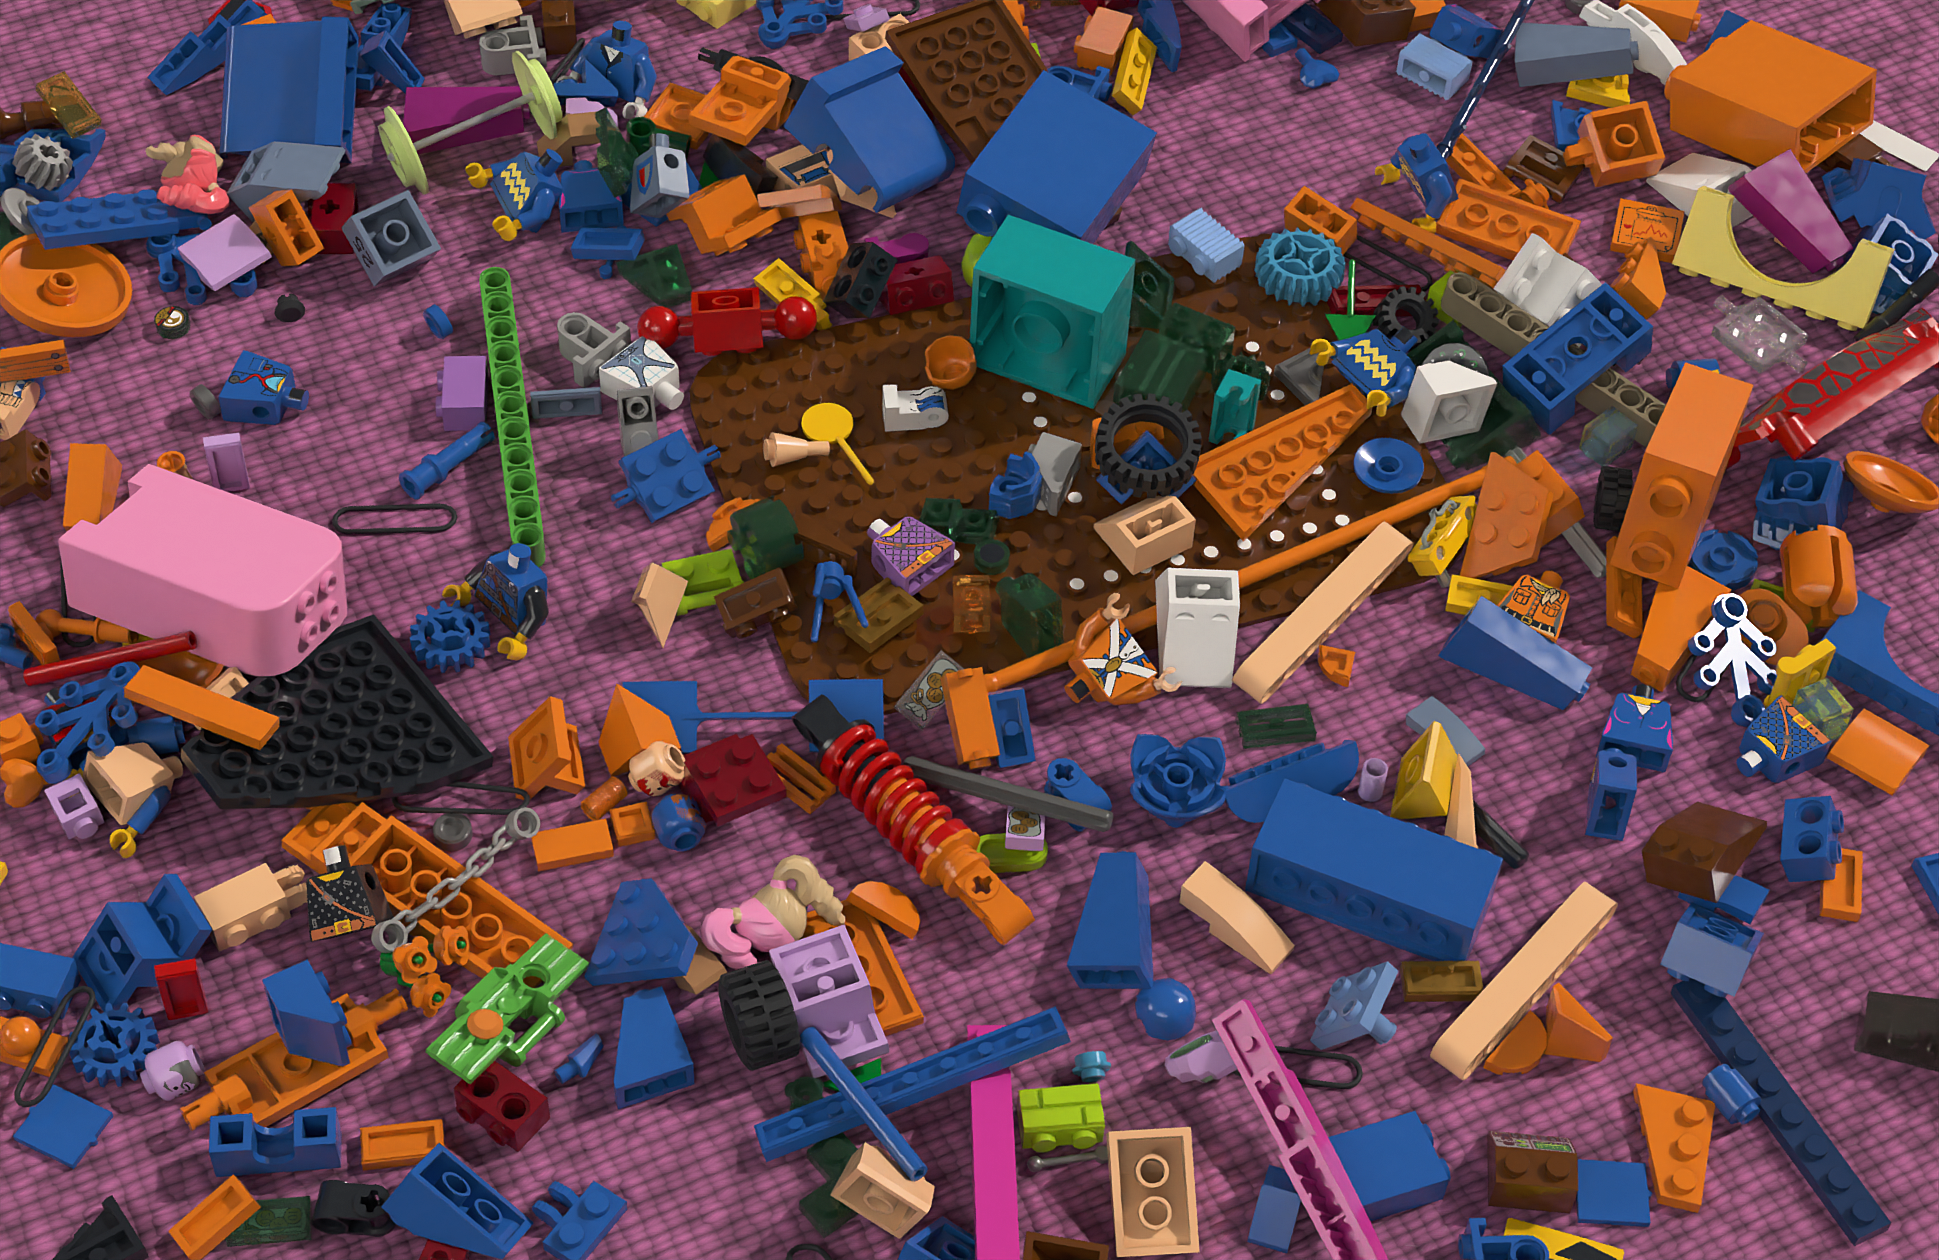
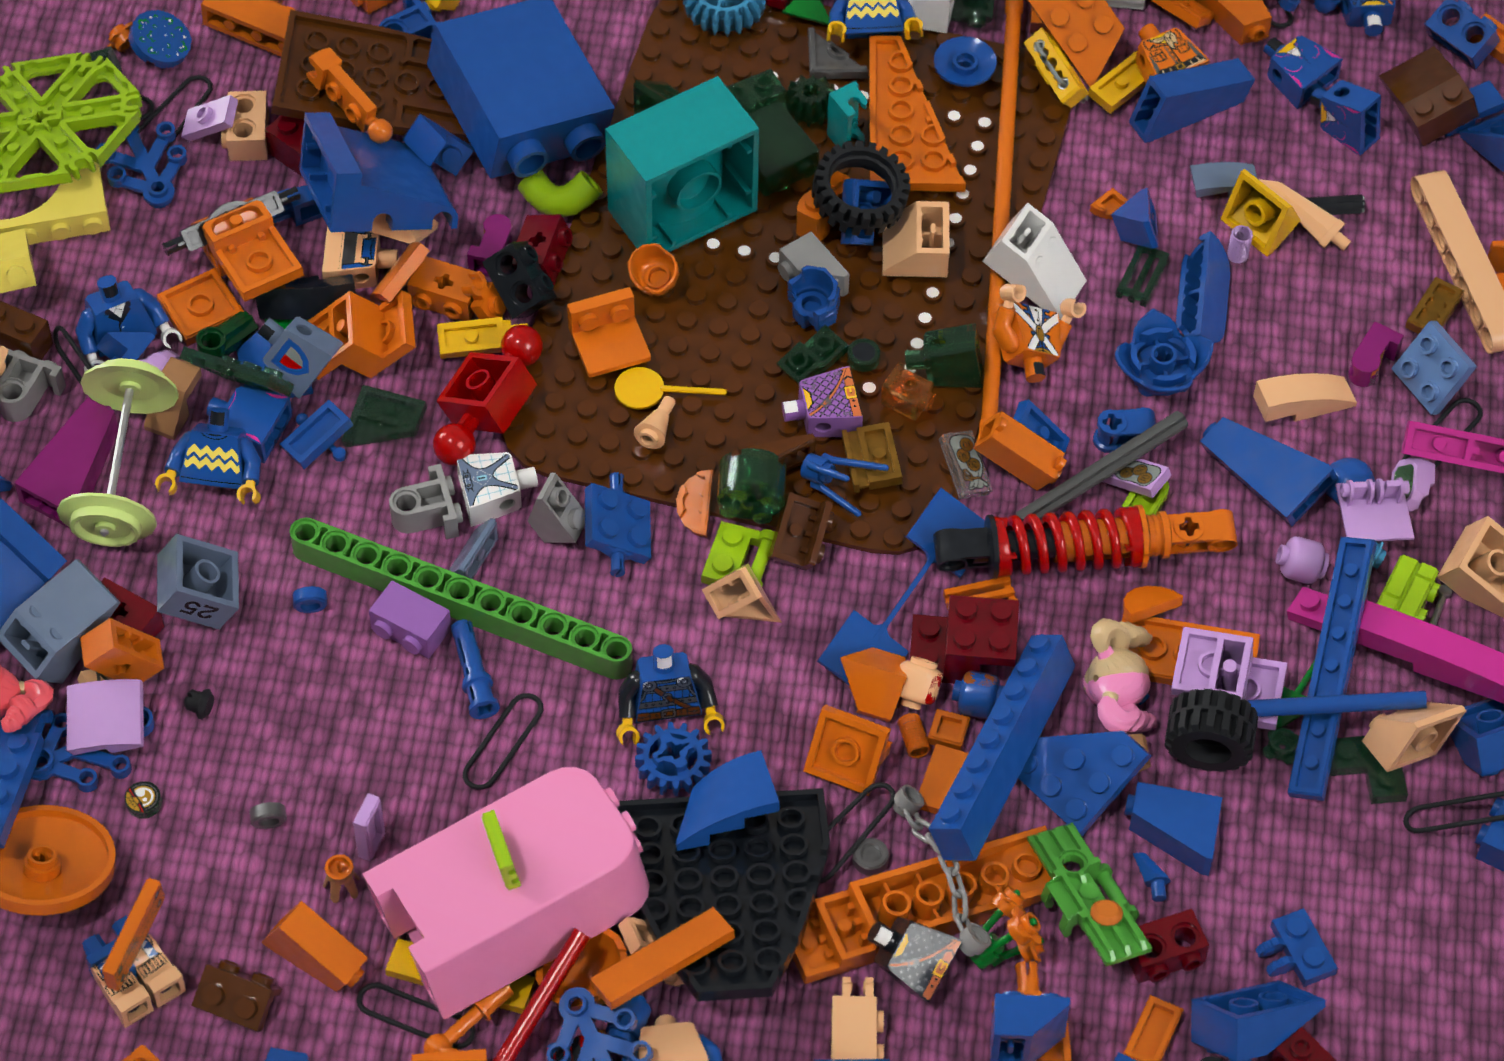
camera: 55 degrees left, 5 degrees up
blue torso [218,350,309,425] -> none
white leg [882,385,949,432] -> none
light blue brick [1168,208,1244,283] -> none
light nougat beam [1232,521,1414,704] -> none
blue brick [1245,778,1503,961] -> none
none -> orange plate [306,48,393,144]
none -> blue slope [402,113,474,176]
none -> lime tile [481,810,521,890]
none -> orange bracket [567,287,651,377]
none -> blue slope [676,750,779,851]
none -> blue brick [929,634,1076,861]
none -> blue slope [1111,188,1159,249]
none -> lavender head [1275,536,1329,584]
none -> lavender hinge [1335,477,1415,541]
none -> magenta leg [1348,321,1404,387]

